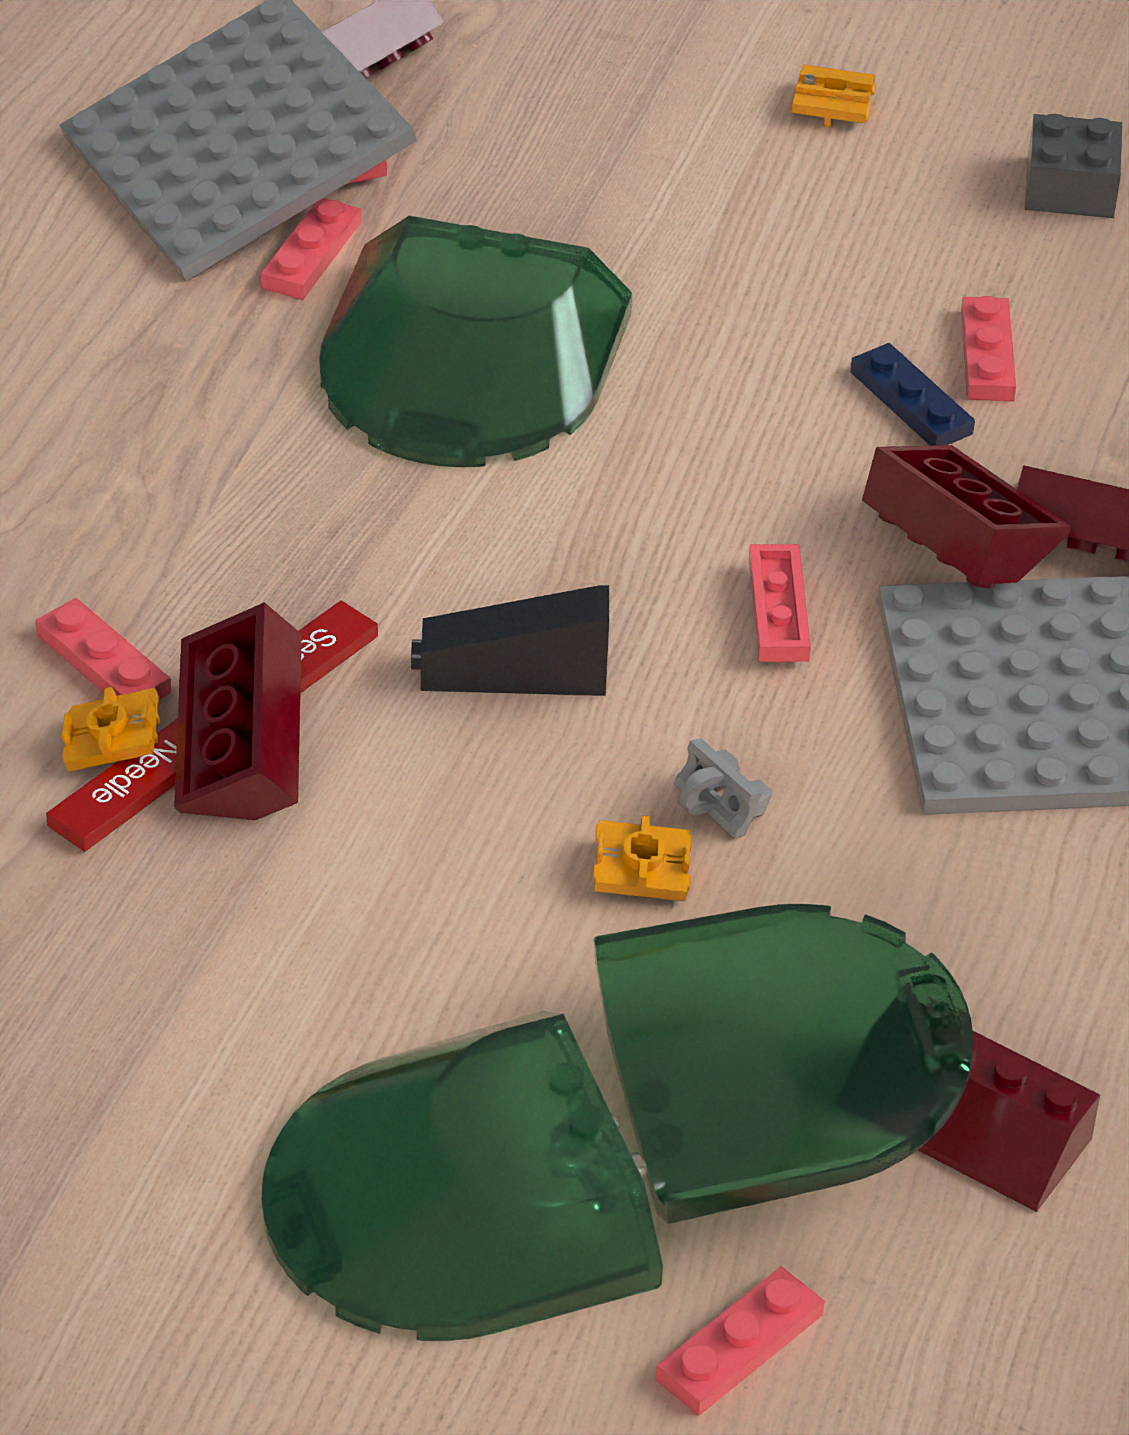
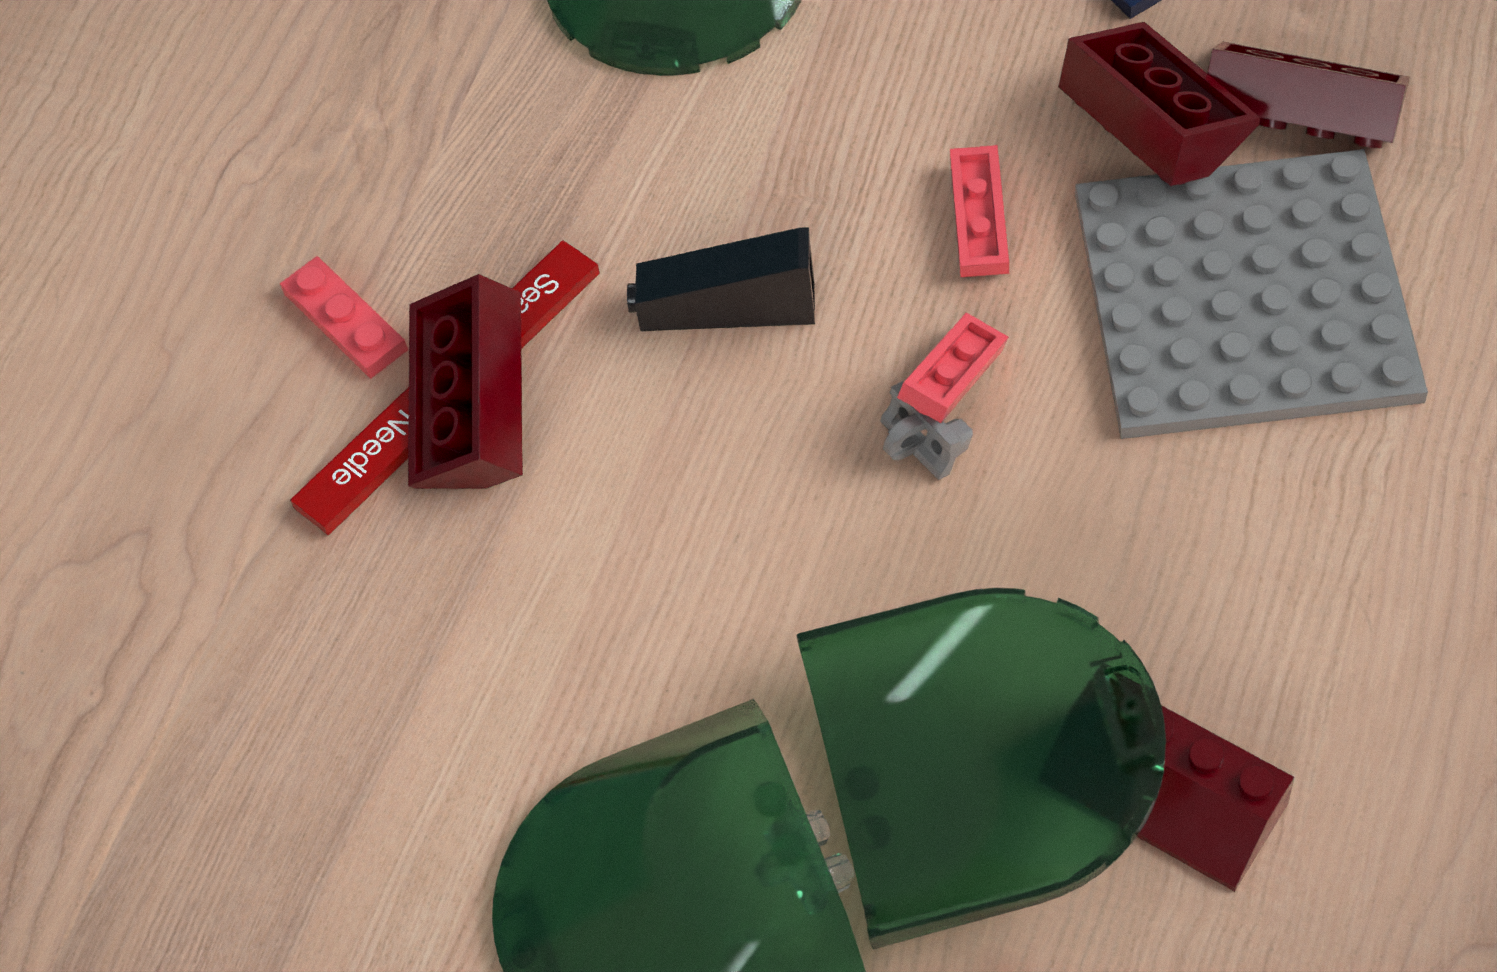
camera: 10 degrees right, 15 degrees up
light orange piece [61,687,160,772] -> none
light orange piece [593,815,692,901] -> none
none -> coral plate [897,312,1009,423]

